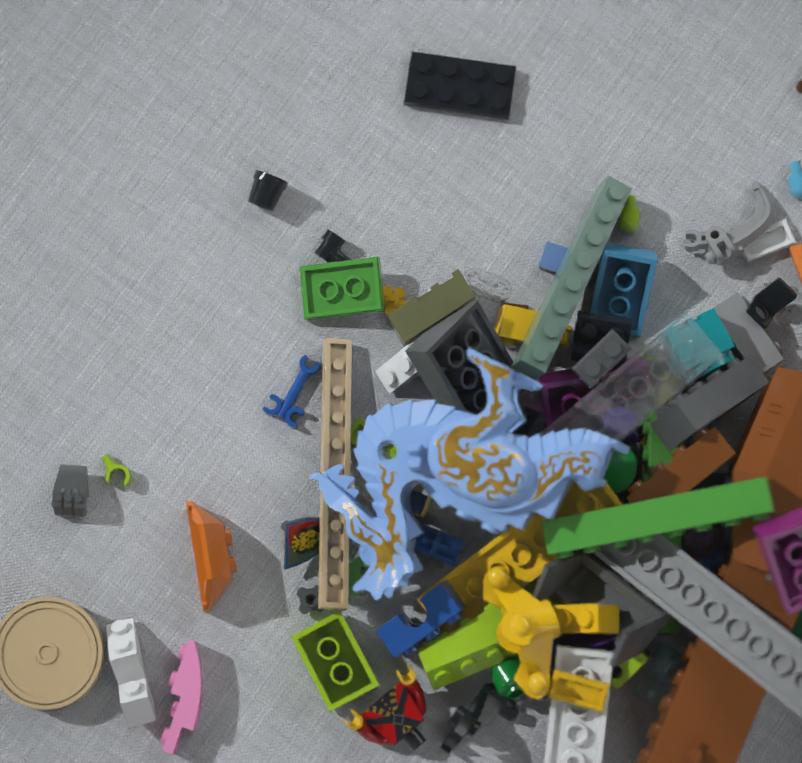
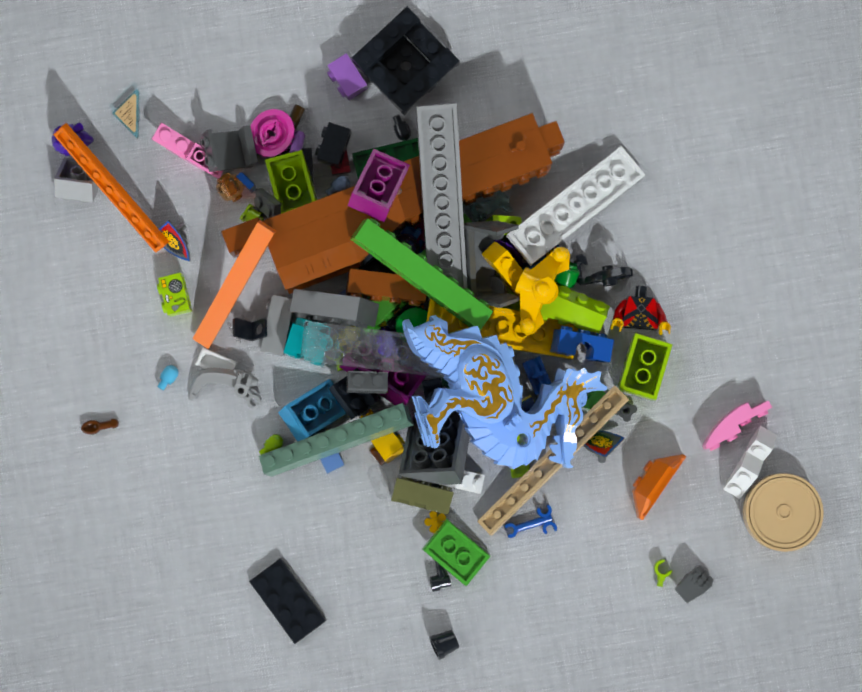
camera: 135 degrees left, 5 degrees up
yellow tile [547,668,610,713] -> none

